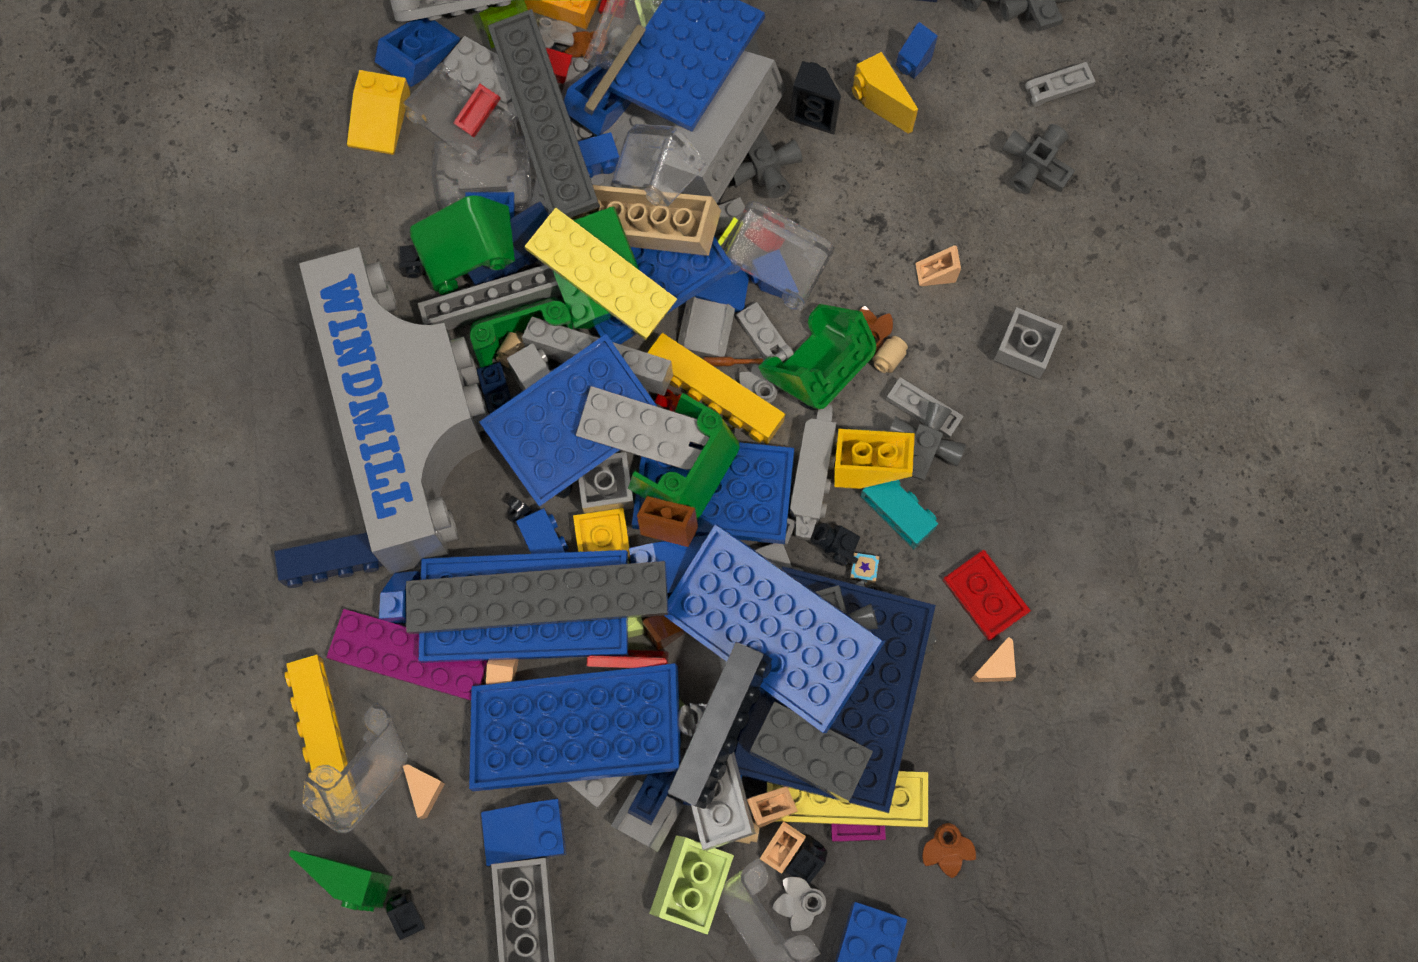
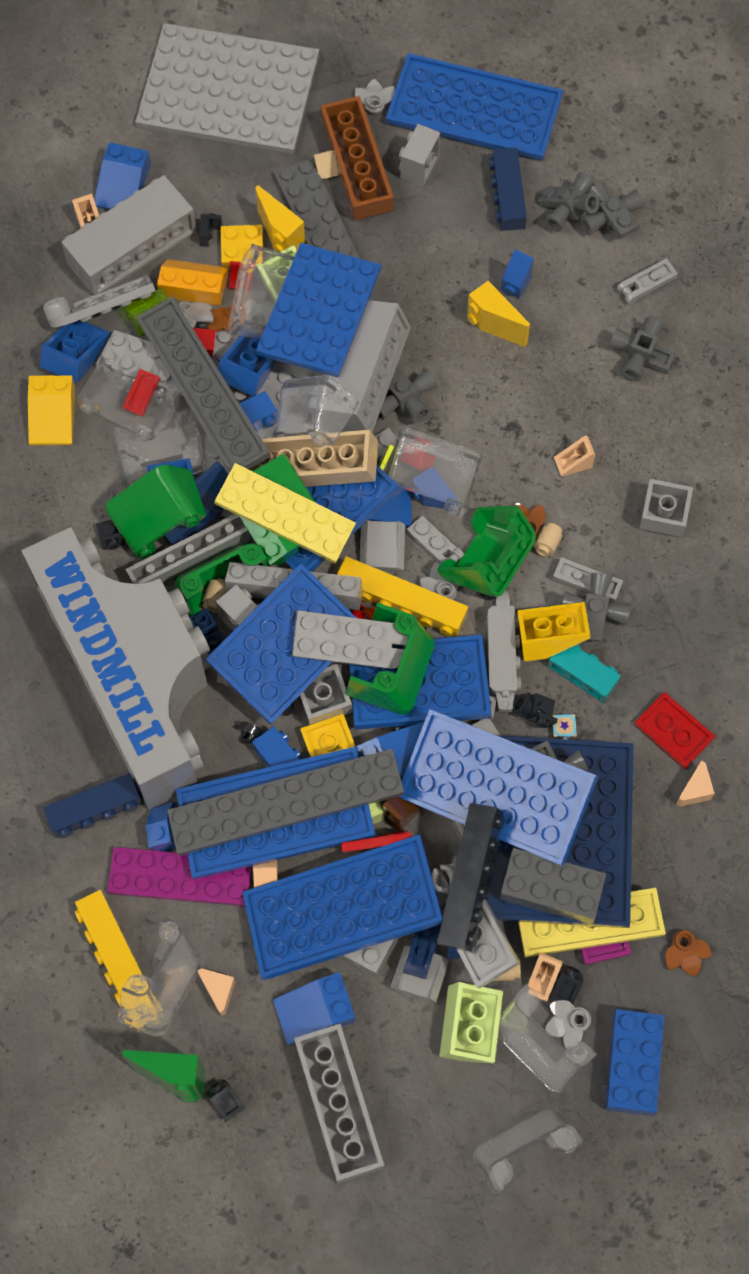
camera: 10 degrees left, 5 degrees down
dark tan tile [584,24,646,116] -> none
dark orange brick [637,496,698,547] -> none
dark orange piece [703,357,763,367] -> none
light nougat slope [747,787,798,828] -> none
black slope [789,61,841,135] -> none

